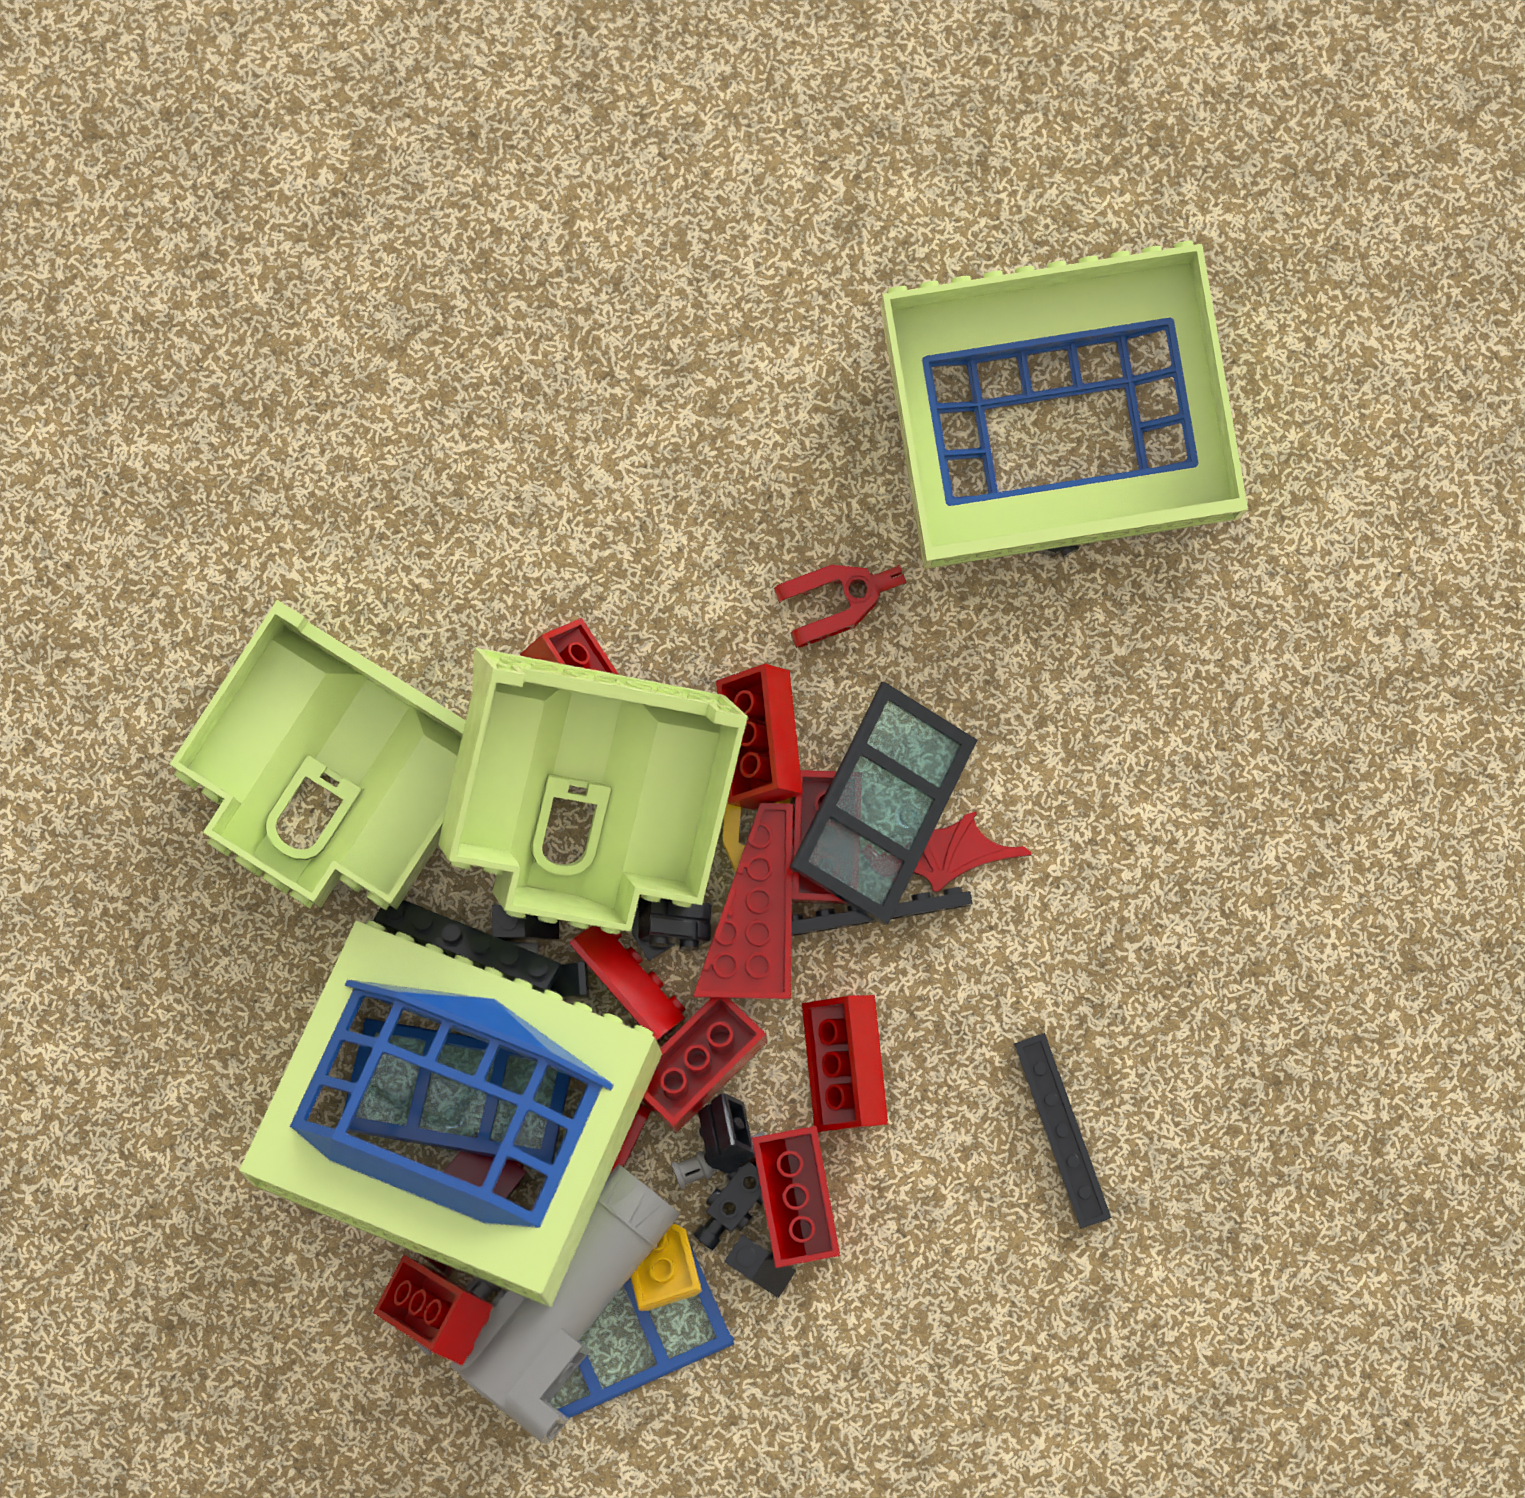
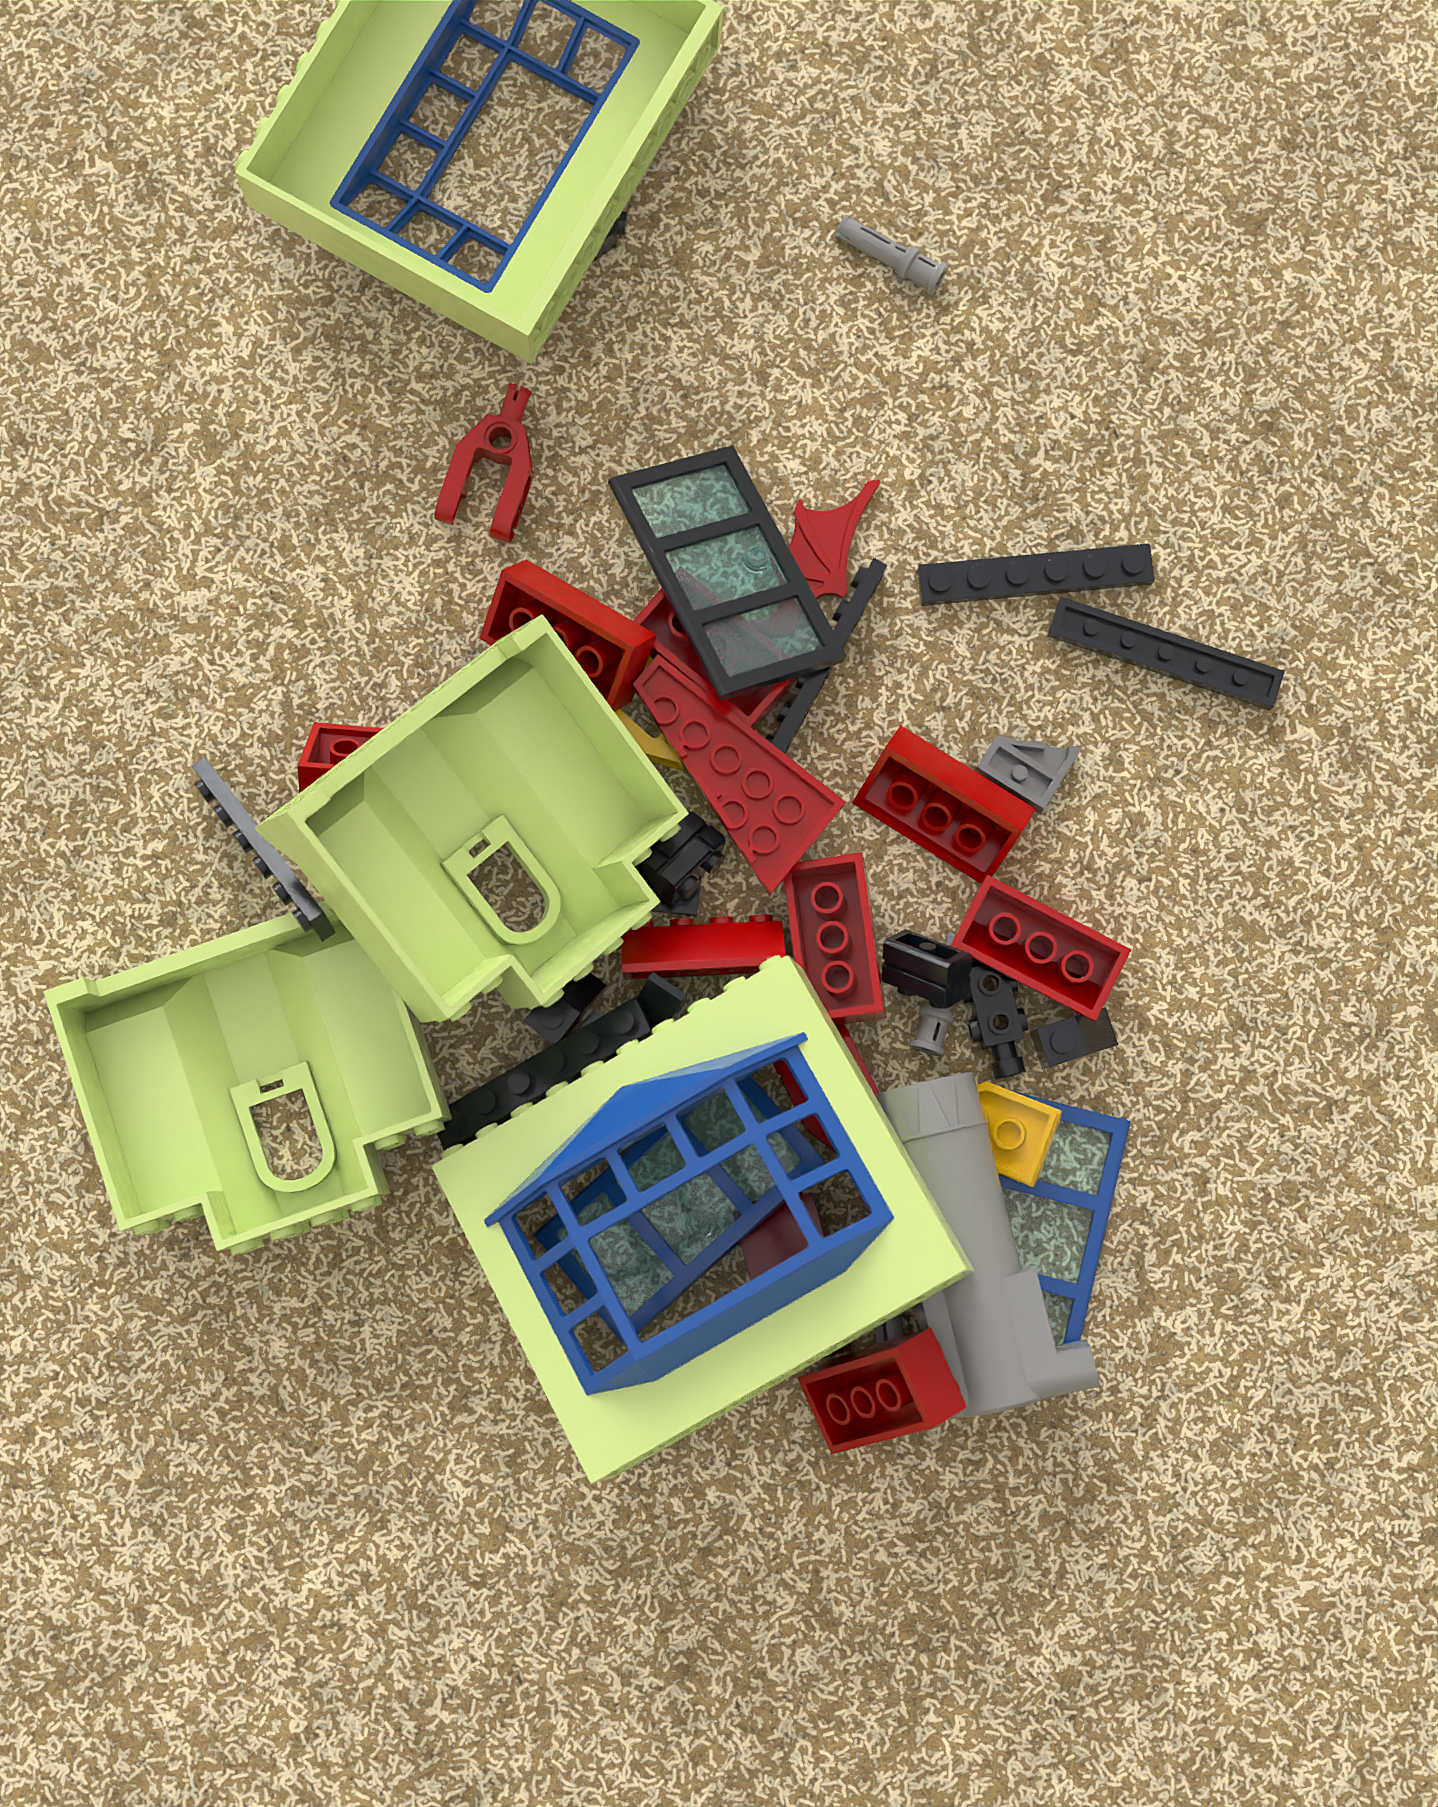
camera: 55 degrees left, 0 degrees up
none -> plate [192,757,336,942]
none -> light grey pin [835,215,949,296]
none -> black plate [917,543,1155,606]
none -> flat silver wing [975,736,1081,814]

